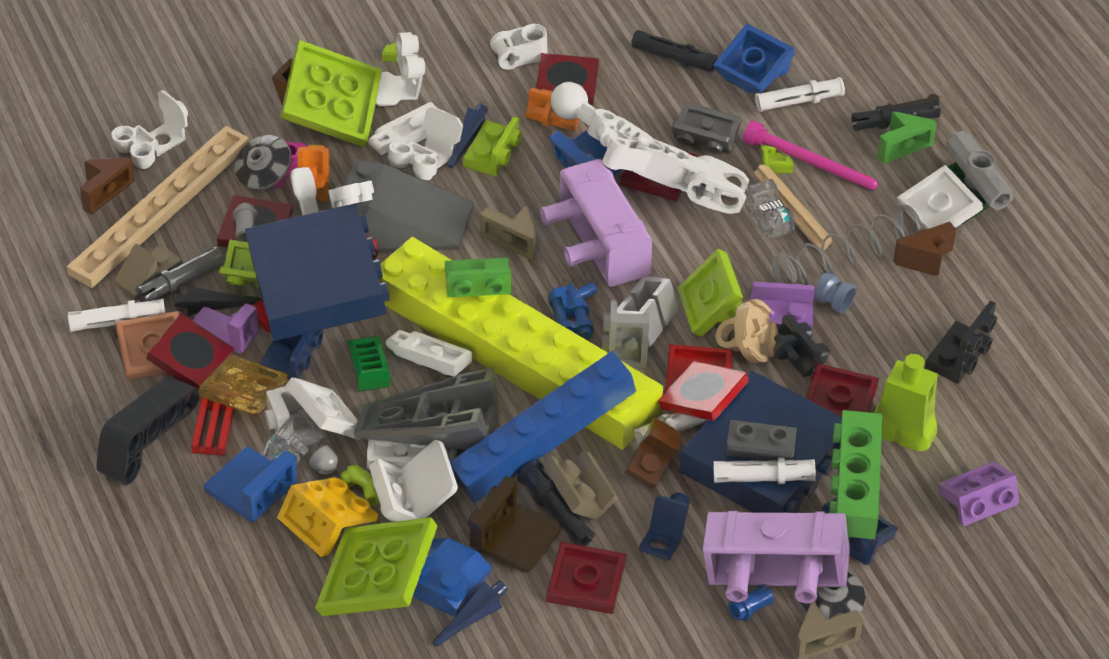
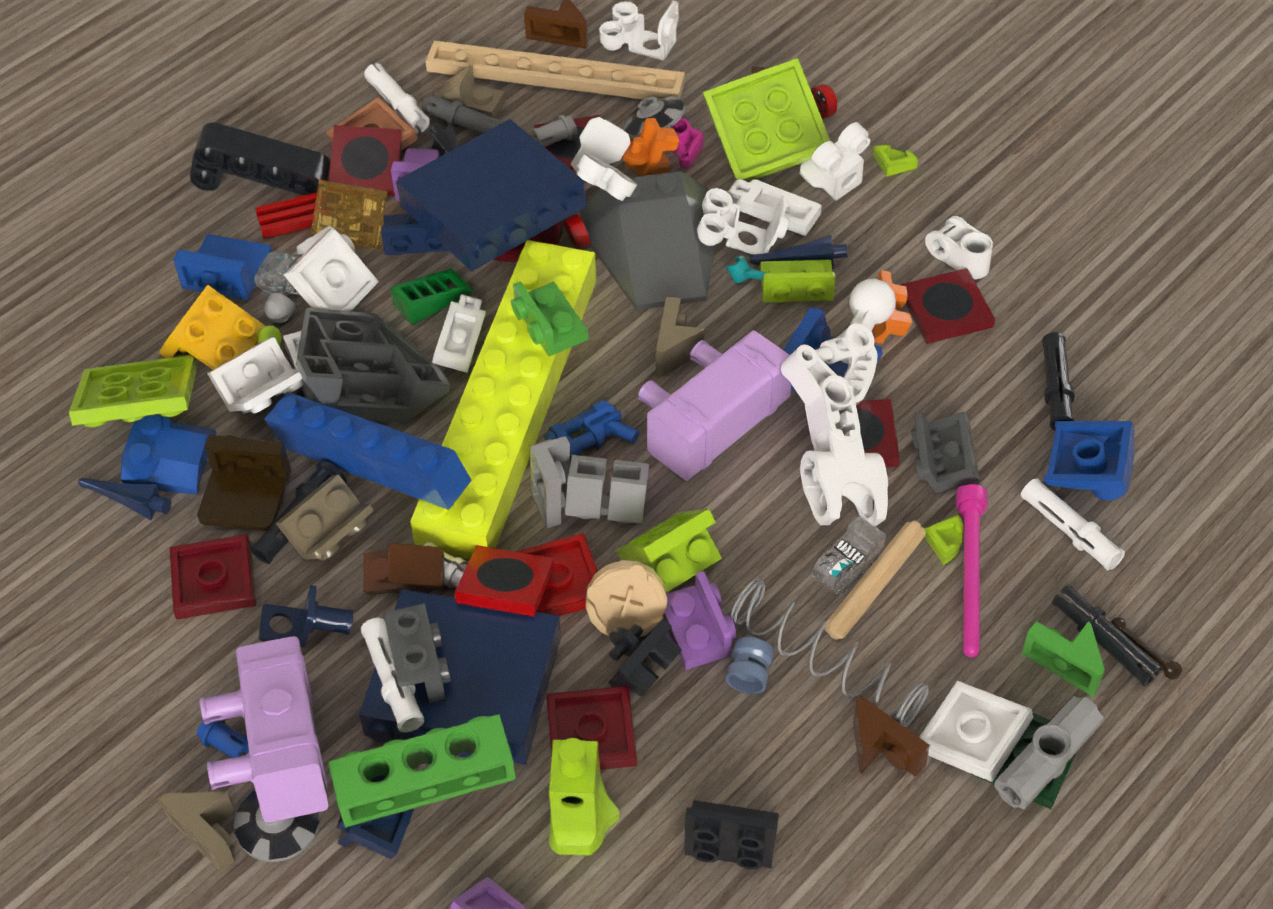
camera: 70 degrees right, 5 degrees up
none -> teal hand [726,256,767,283]

